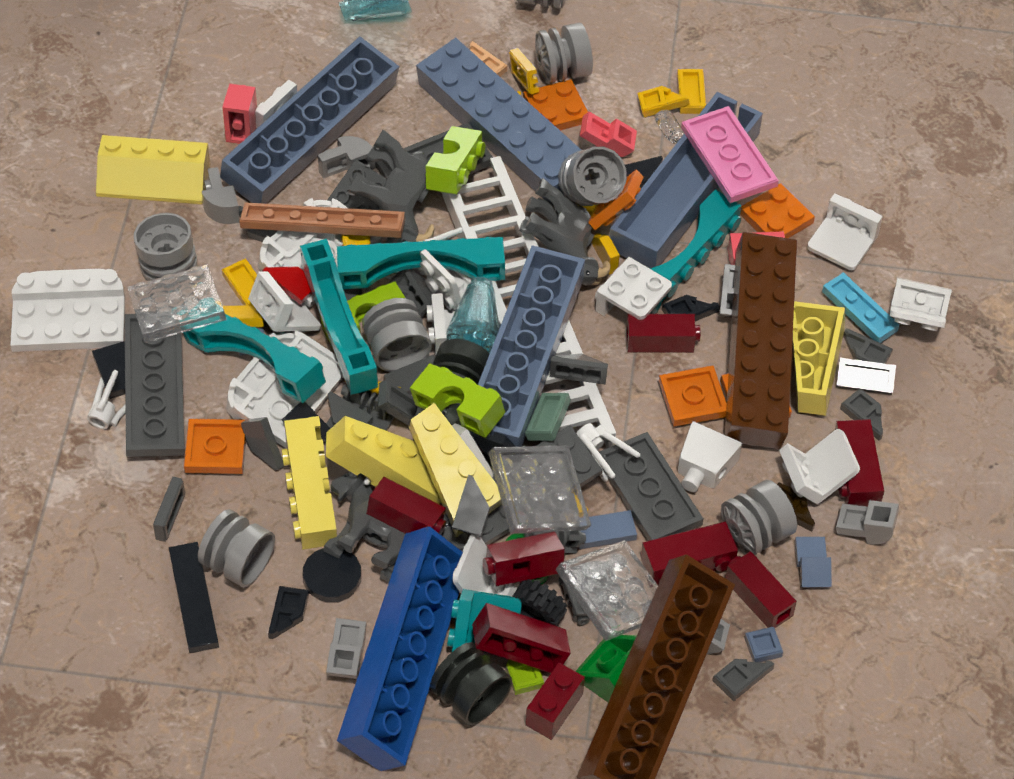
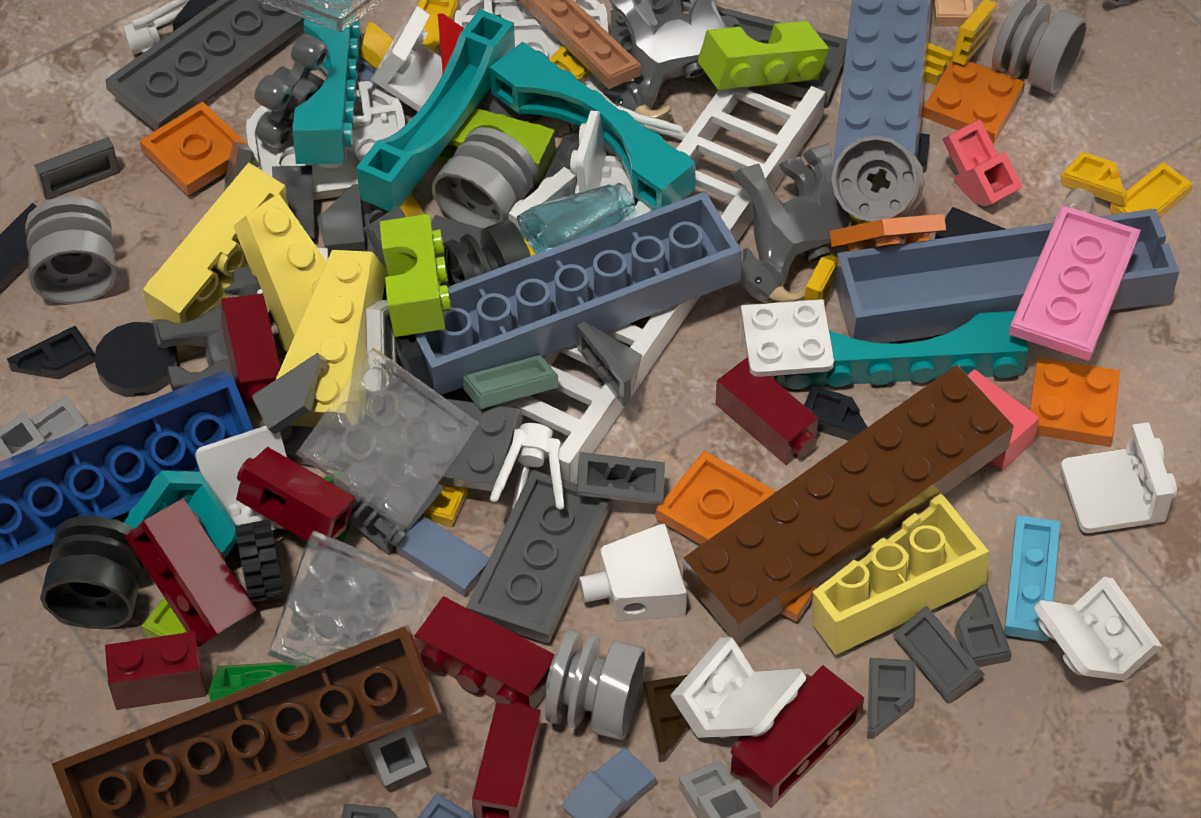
camera: 50 degrees right, 0 degrees up
none -> dark grey gear [254,34,328,148]
none -> dark grey slope [576,452,665,505]

